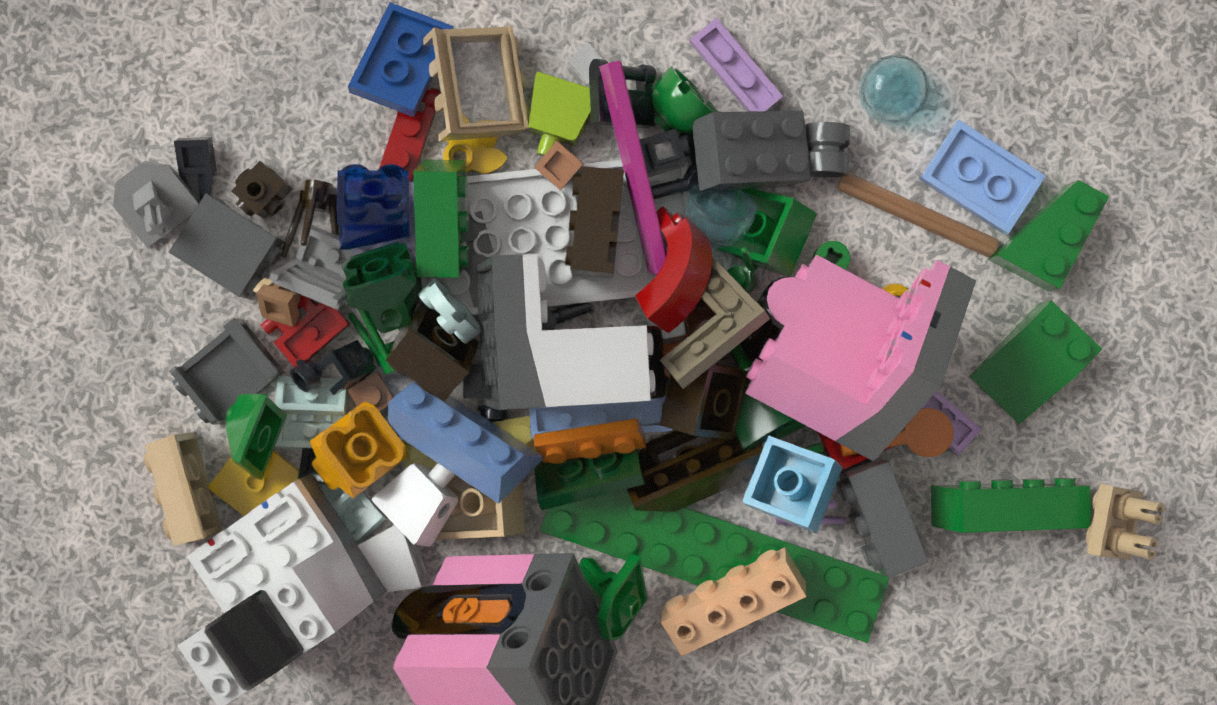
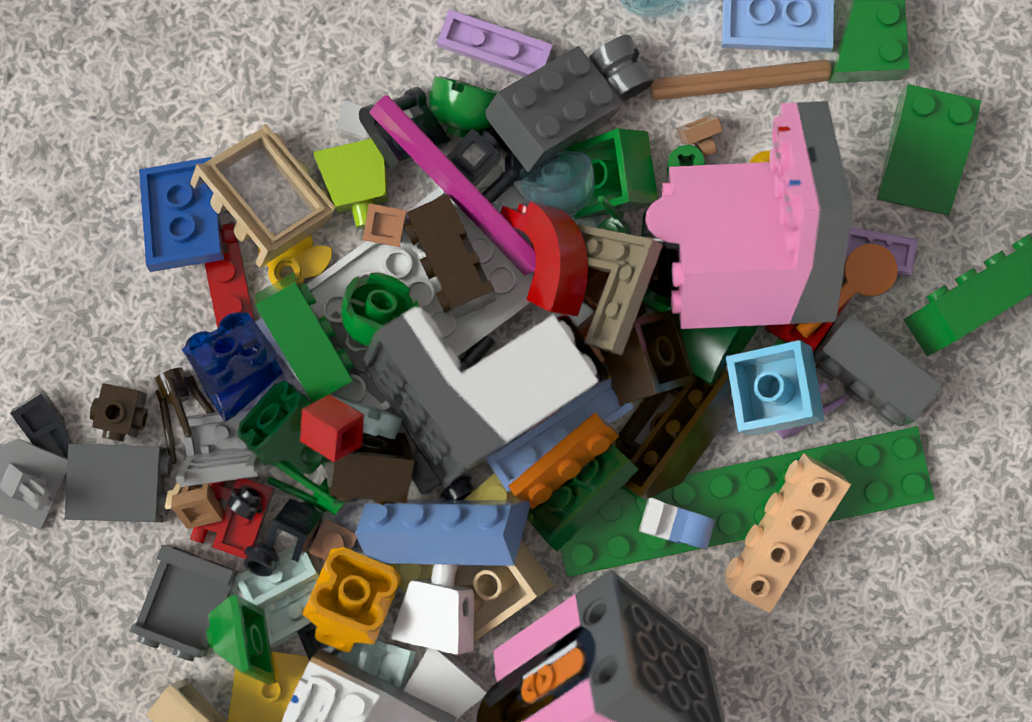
camera: 30 degrees left, 5 degrees down
green piece [579,554,648,642] -> none
none -> black plate [227,485,263,520]
none -> red brick [300,395,364,462]
none -> green cylinder [340,273,419,347]
none -> leg [638,498,715,550]
none -> medium nougat tile [676,115,723,157]

